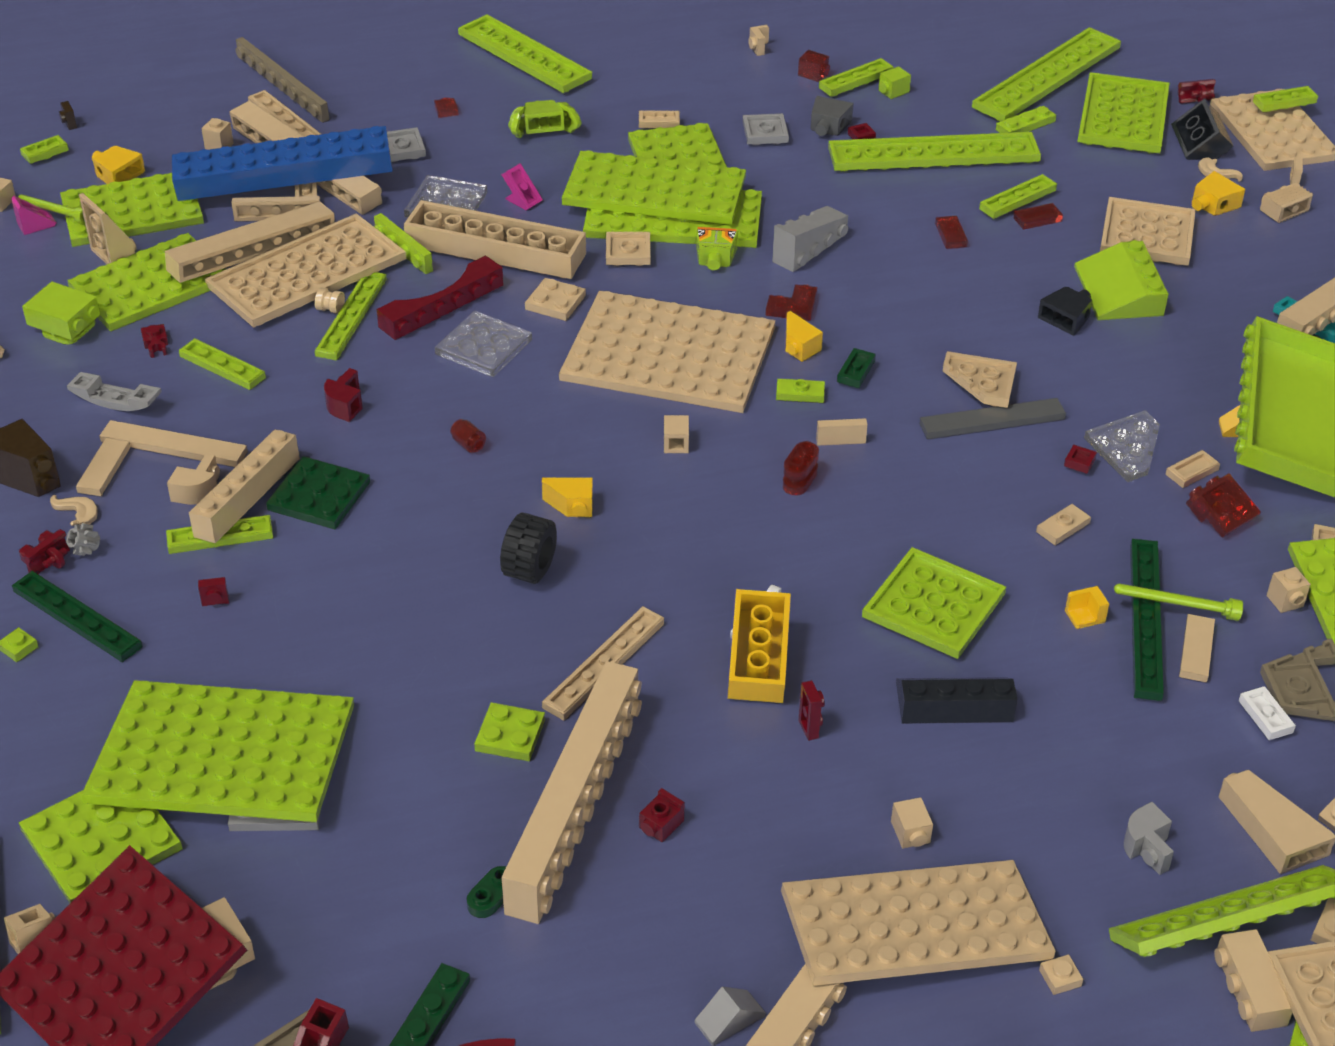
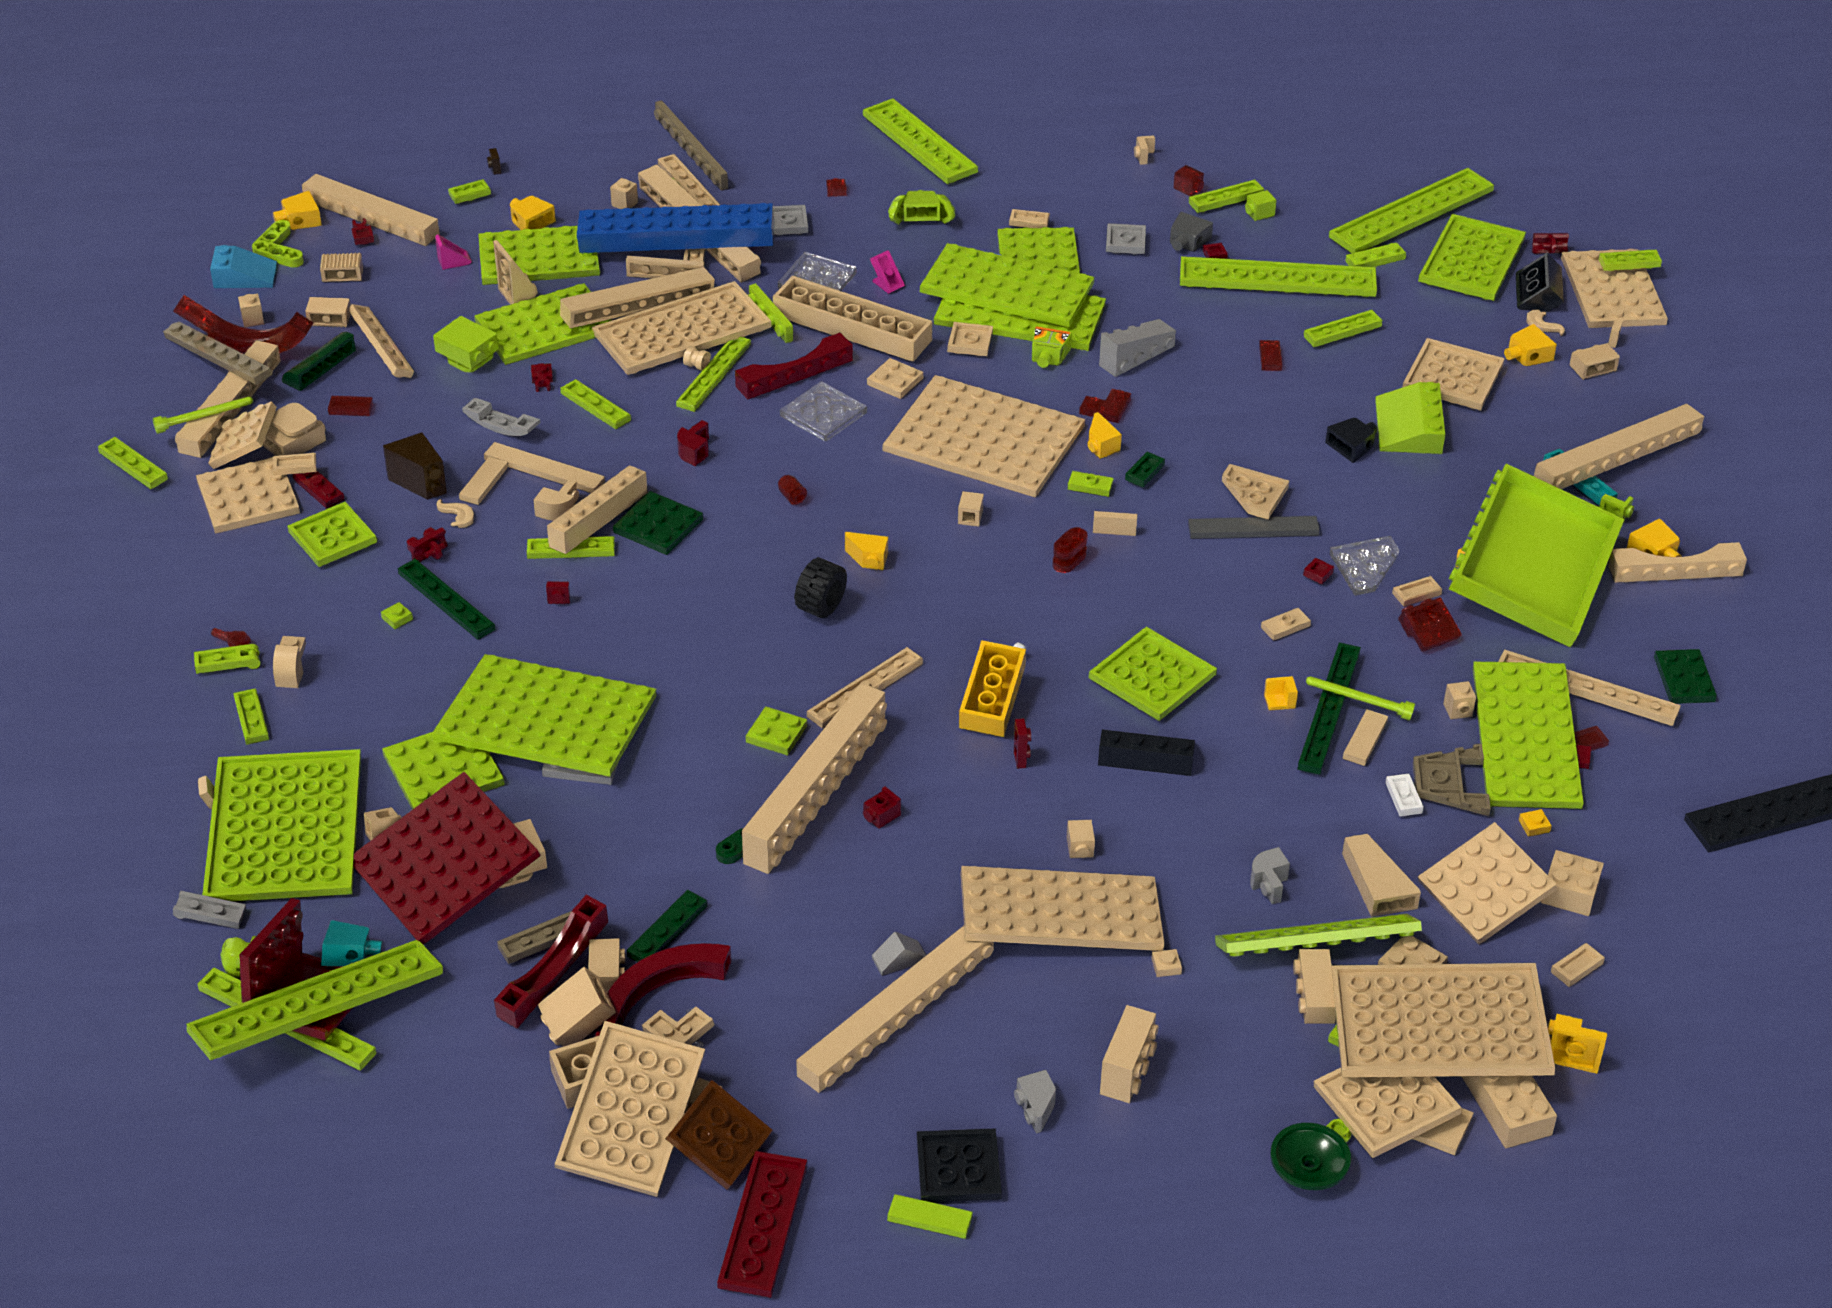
camera: 10 degrees right, 0 degrees up
lime piece [18,194,85,225] -> none
light grey gear [66,523,100,556] -> none
clear red tile [1014,203,1063,230] -> none

